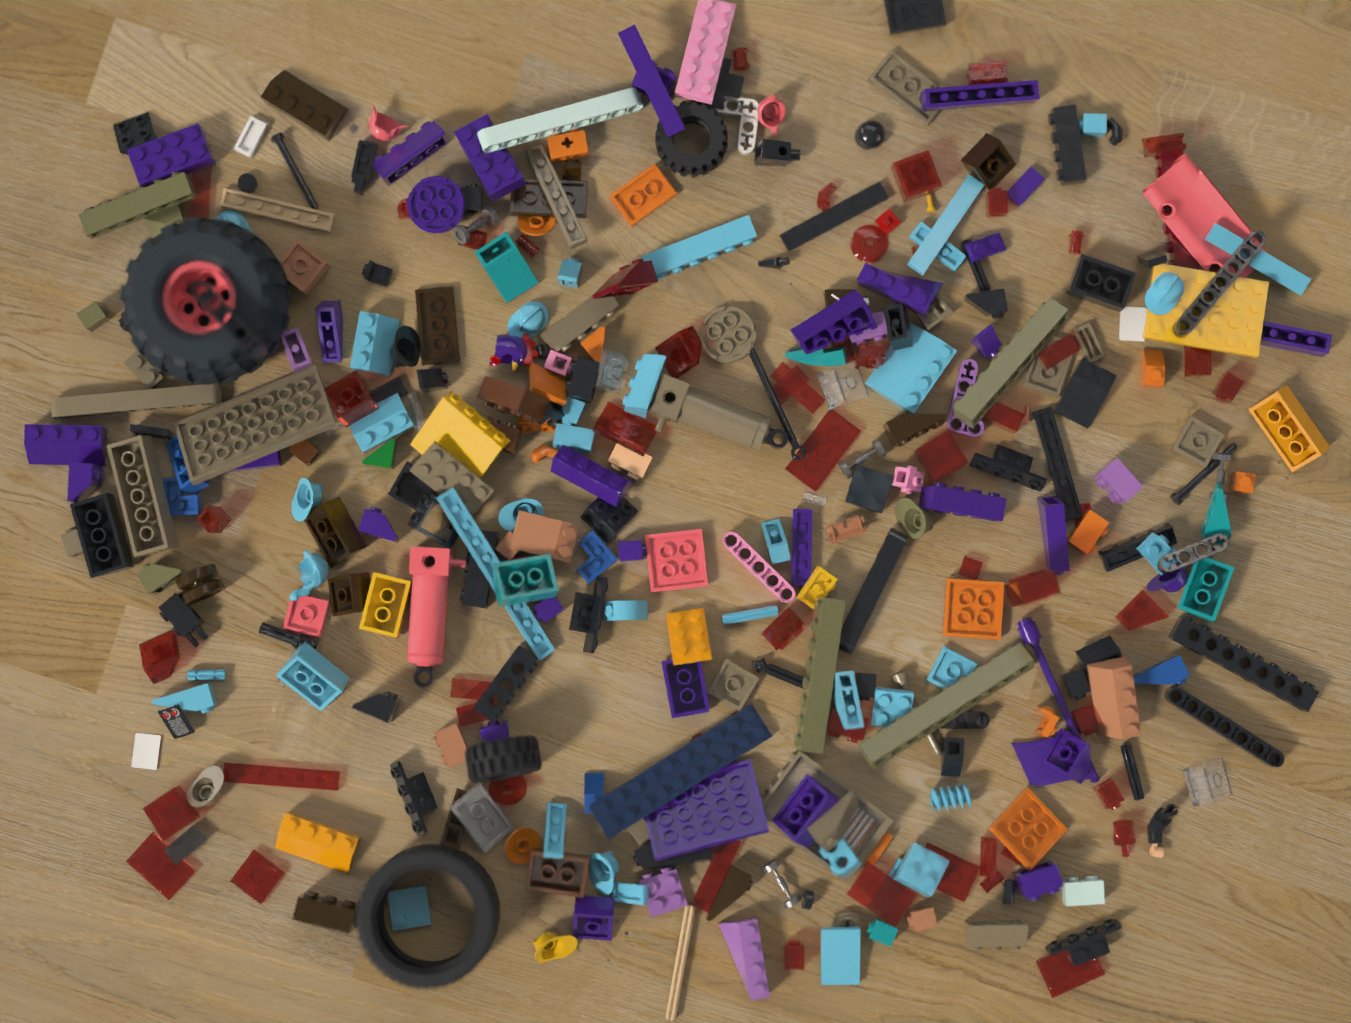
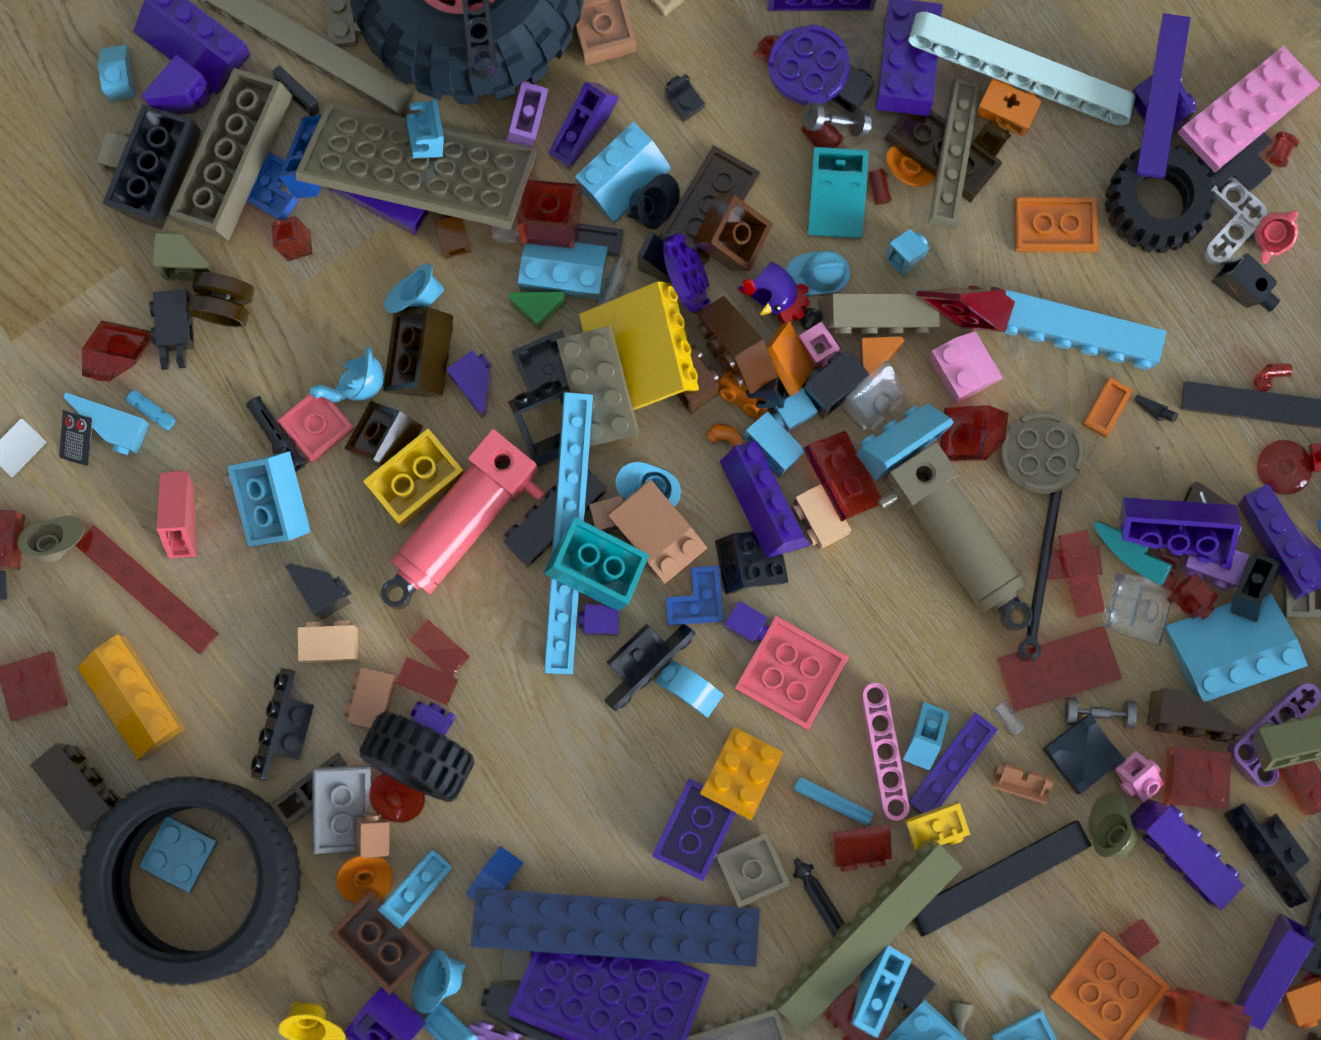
camera: 35 degrees right, 5 degrees down
black brick [473,645,538,722] -> none
none -> medium azure slope [98,44,136,101]
none -> coral slope [156,471,197,559]
none -> light nougat brick [298,621,358,663]
none -> nougat brick [355,812,390,858]
none -> medium azure hinge [406,99,444,158]
none -> dark purple tile [663,233,711,314]
none -> reddish brown brick [693,195,773,271]
none -> bright pink slope [928,331,1003,405]
none -> orange tile [1082,376,1133,438]

